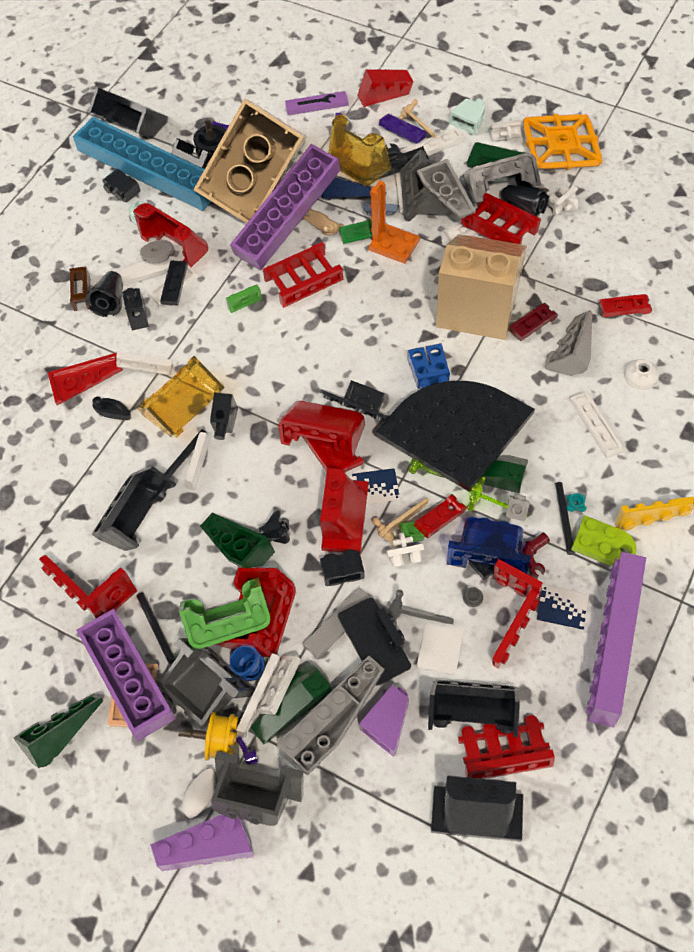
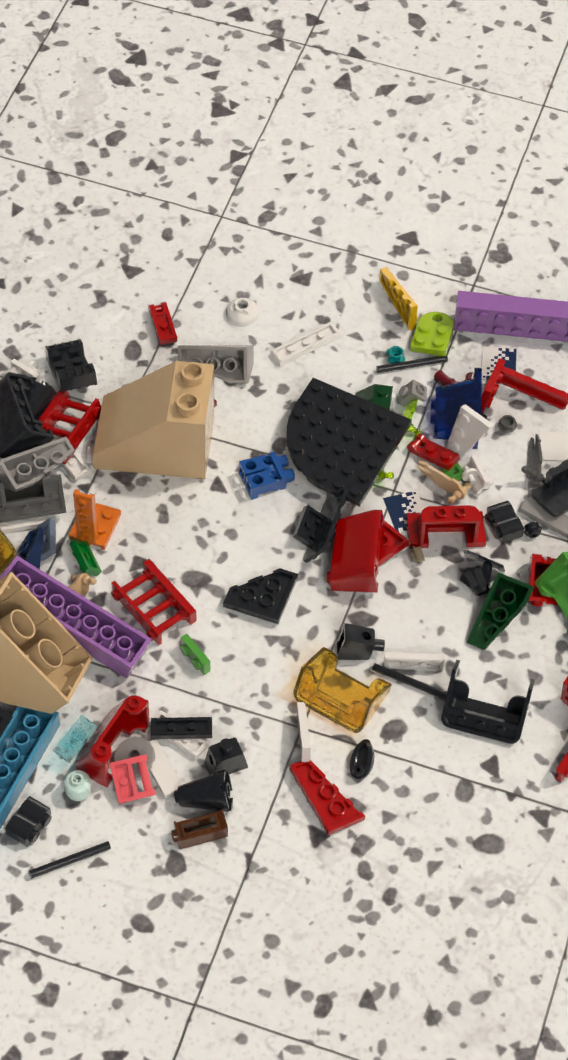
camera: 105 degrees left, 5 degrees down
none -> black bar [29,841,111,879]
none -> black plate [45,339,98,393]
none -> clear light blue brick [53,714,98,763]
none -> coral plate [110,754,156,804]
none -> black plate [223,568,298,624]
none -> dark tan plate [410,546,425,564]
none -> white wing [446,404,494,459]
none -> sticker [462,548,505,573]
none -> black plate [524,522,542,538]

